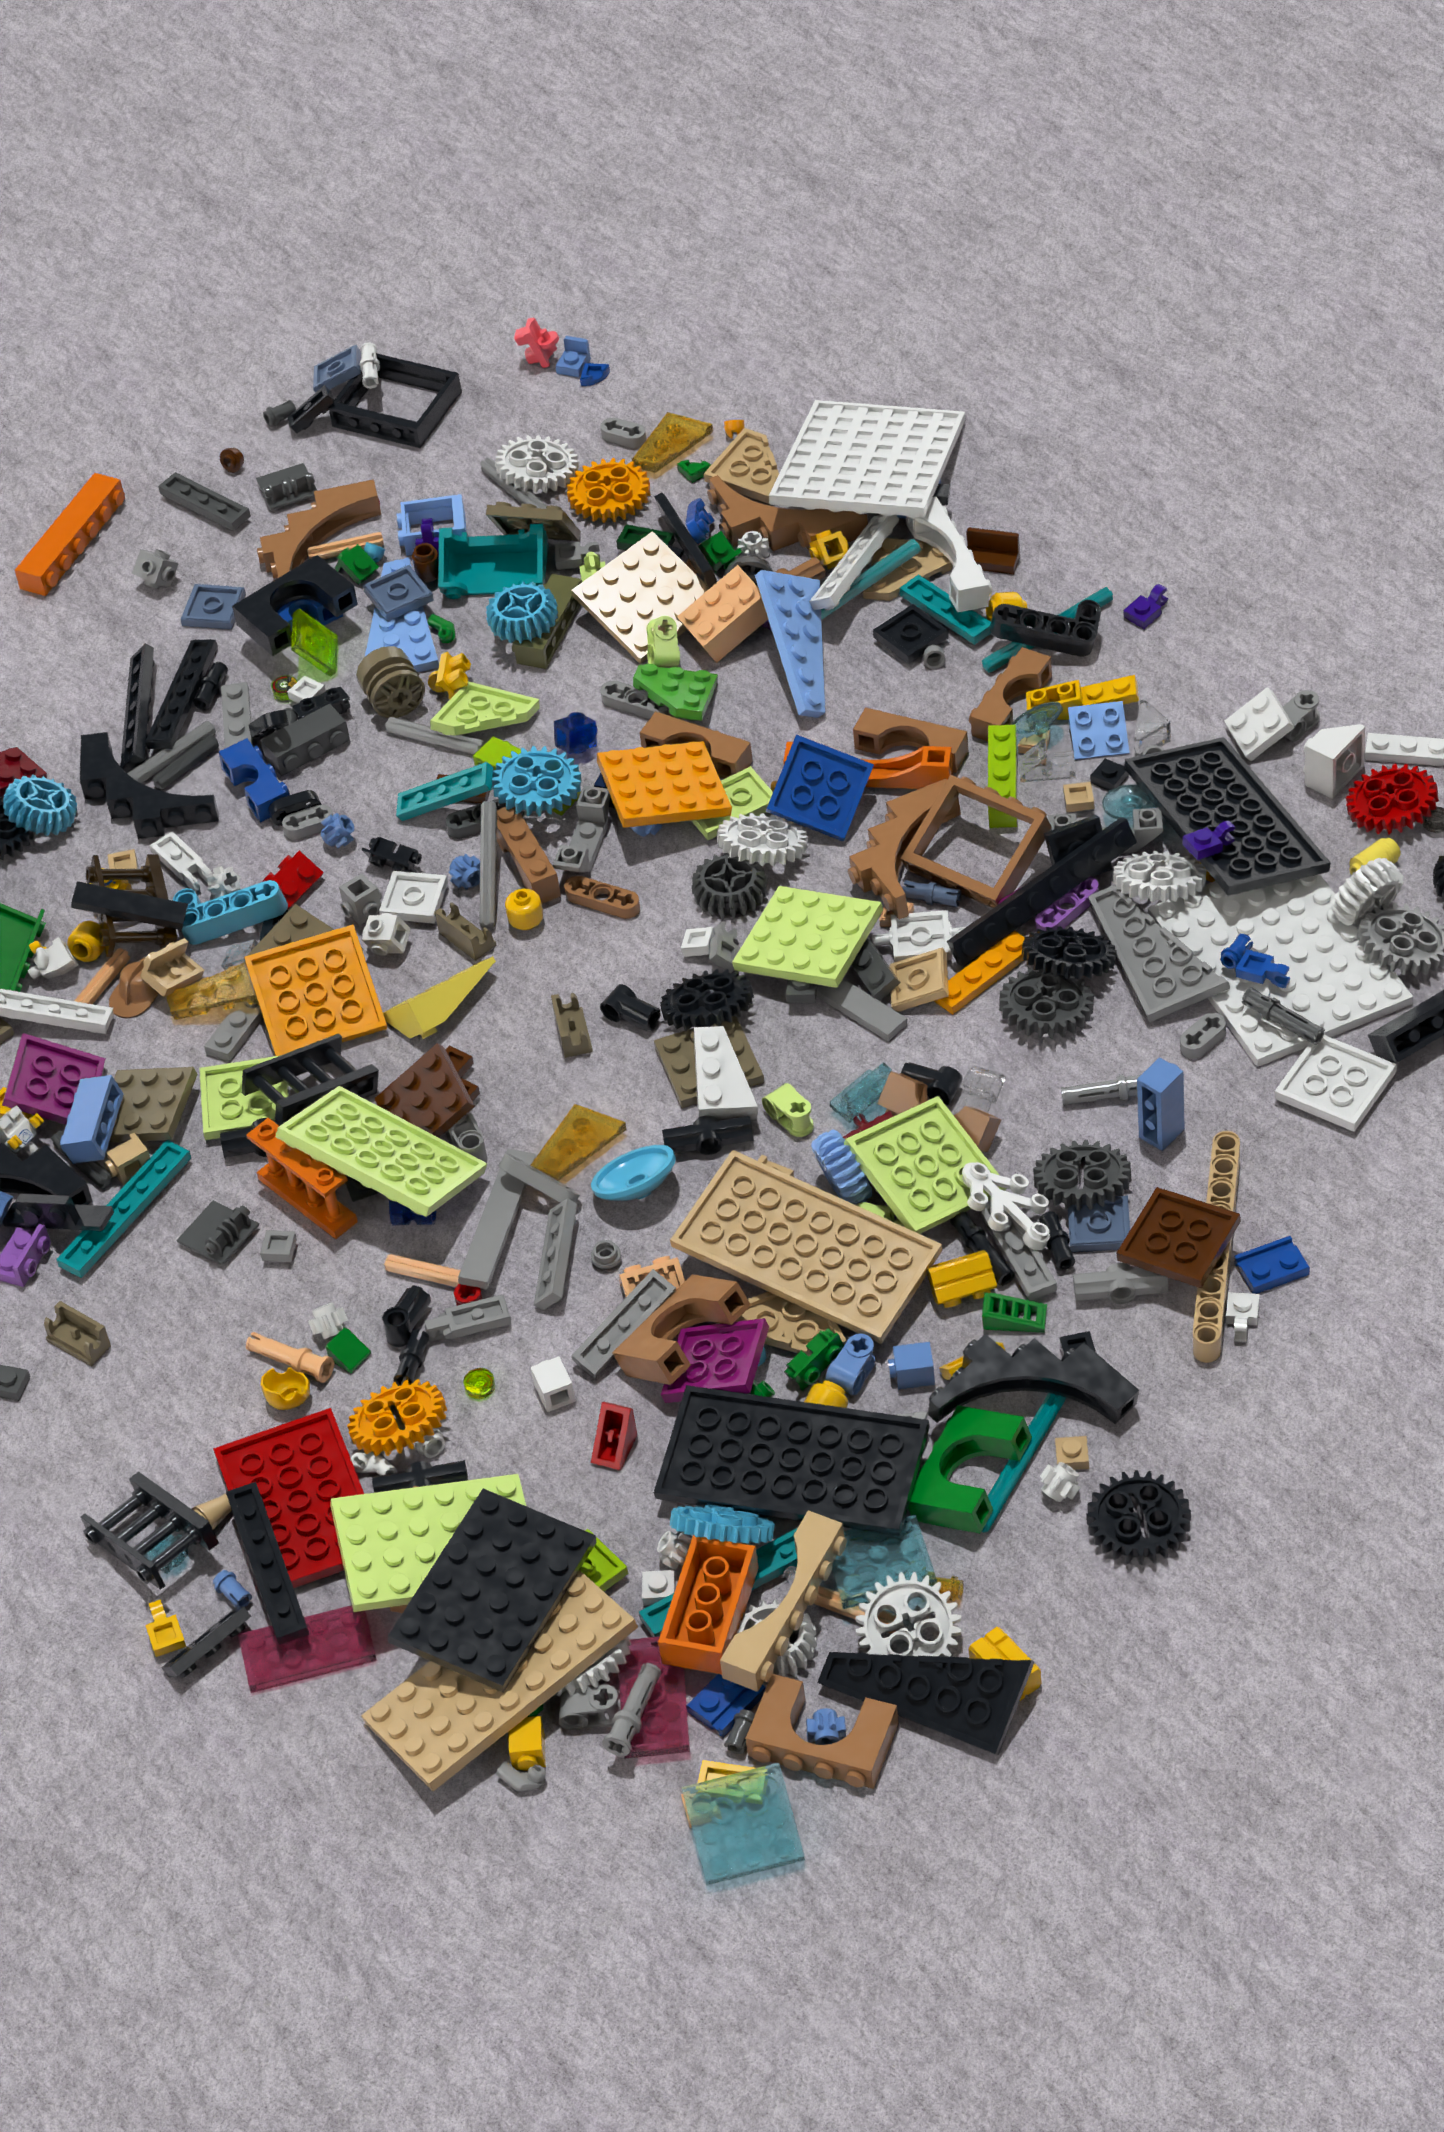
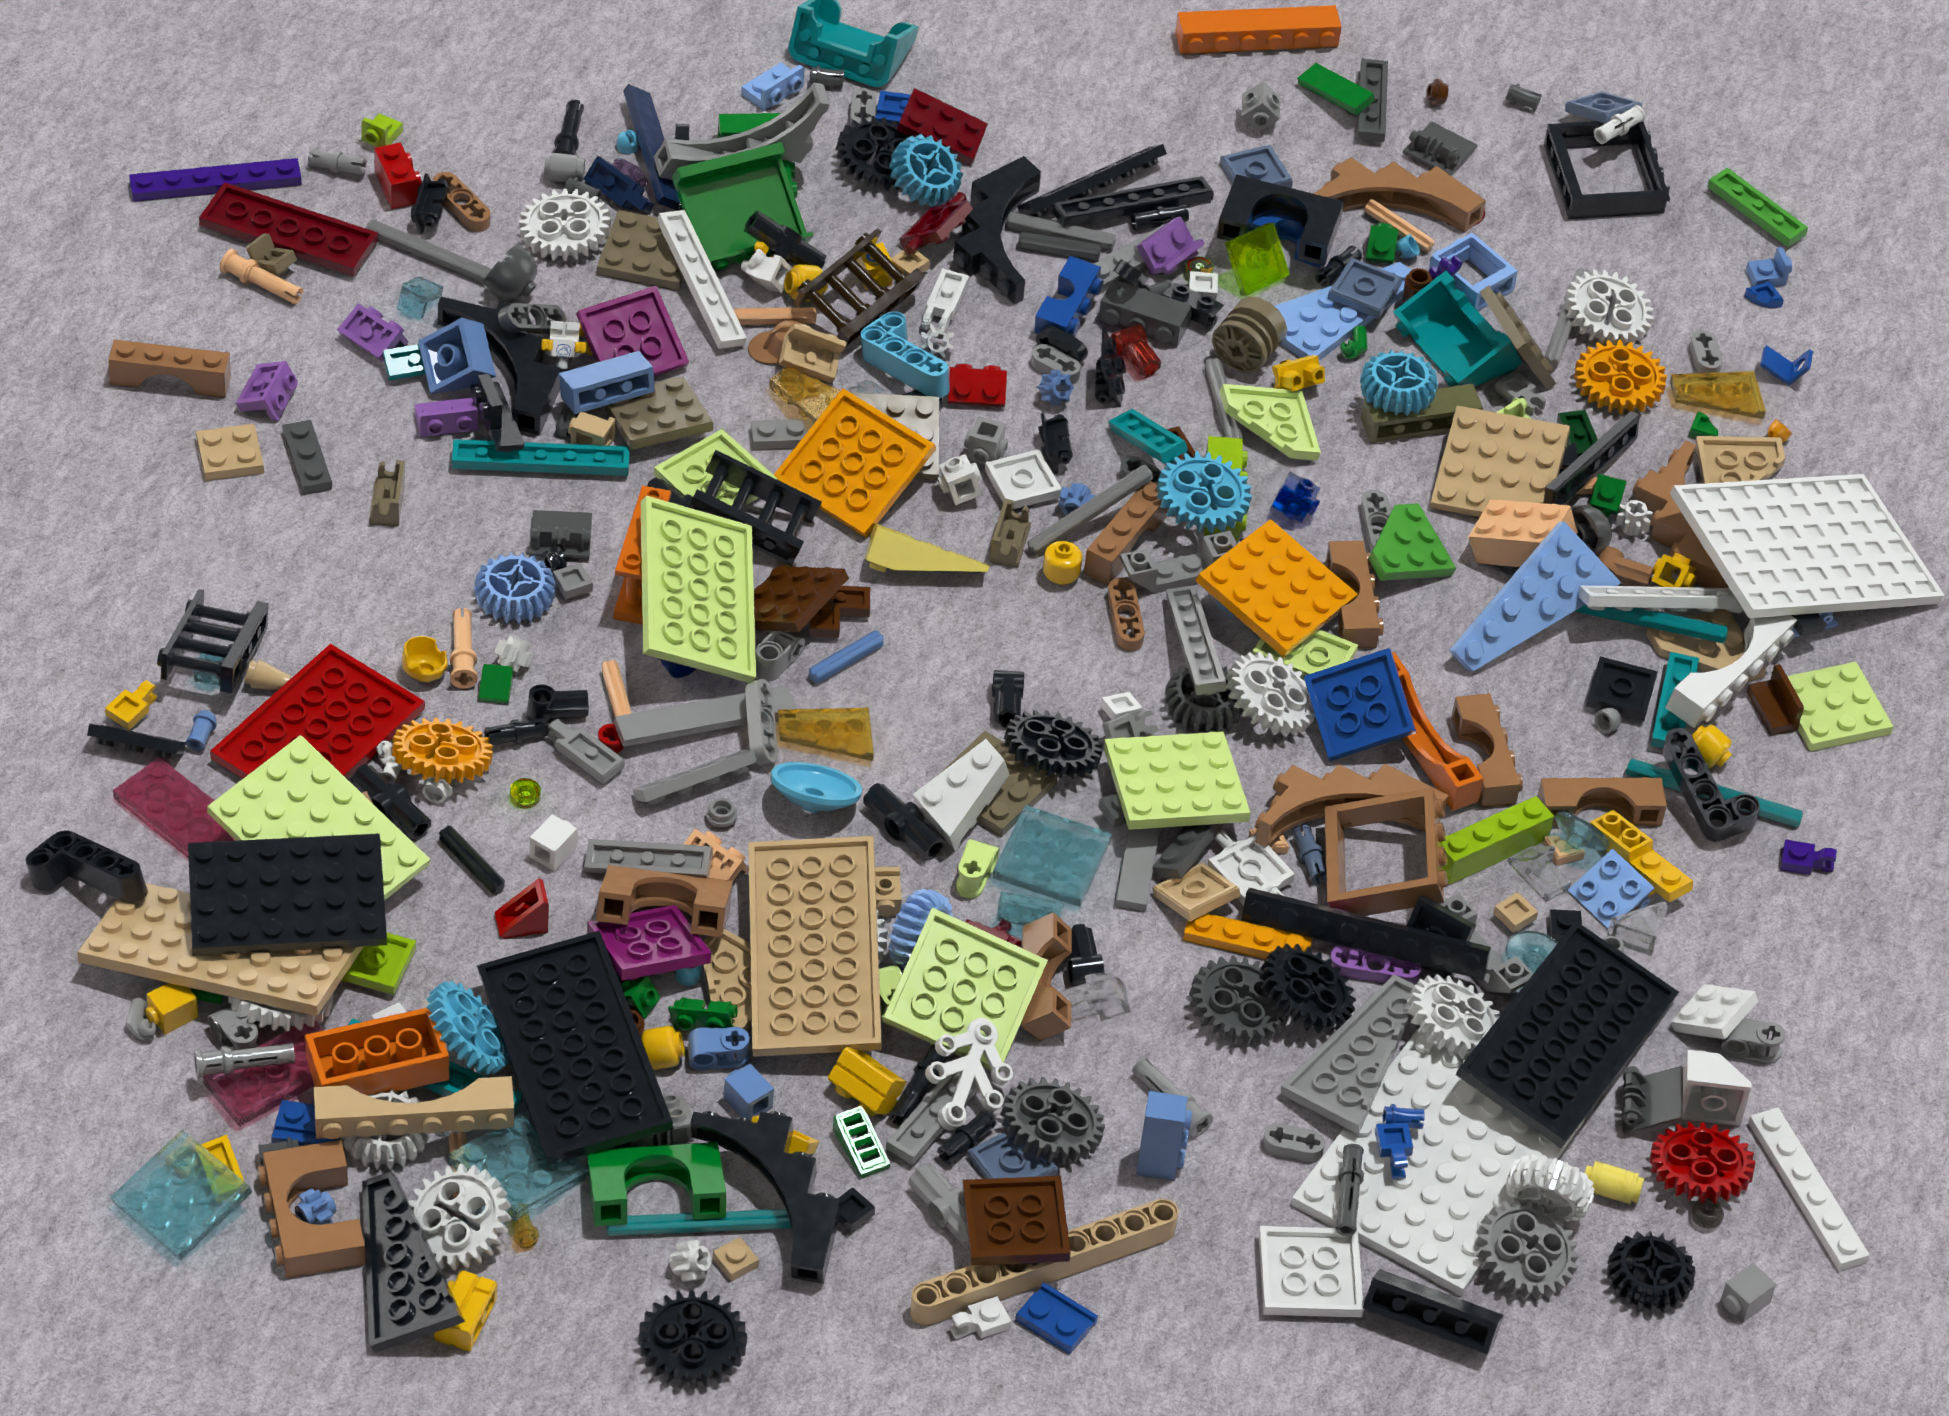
camera: 45 degrees right, 0 degrees up
black tile [71,881,188,930] -> none
black plate [226,1482,310,1645] -> none
black plate [288,385,334,434] -> none
coral hips [514,317,559,368] -> none
dark tan hinge [551,993,593,1058] -> none
yellowish green piece [646,615,680,668] -> none
blue plate [686,498,714,544] -> none
dark purple plate [1182,821,1235,860] -> none
none -> black beam [25,830,148,903]
none -> black axle [439,826,505,894]
none -> light blue gear [474,552,555,624]
none -> black bush [543,548,567,574]
none -> black piece [744,211,827,269]
none -> medium blue axle [808,630,884,683]
none -> dark red plate [899,192,973,255]
none -> clear light blue plate [993,805,1112,907]
none -> black hinge [1095,327,1126,407]
none -> clear red piece [1111,324,1161,378]
none -> medium lavender bracket [1136,217,1205,275]
none -> light grey plate [1166,585,1226,695]
none -> green tile [1297,63,1375,116]
none -> black pin [1315,245,1362,287]
none -> dark grey hinge [1622,1066,1683,1134]
none -> bright green plate [1707,168,1808,247]
none -> blue bracket [1760,345,1813,386]
none -> yellowish green plate [1787,662,1893,752]

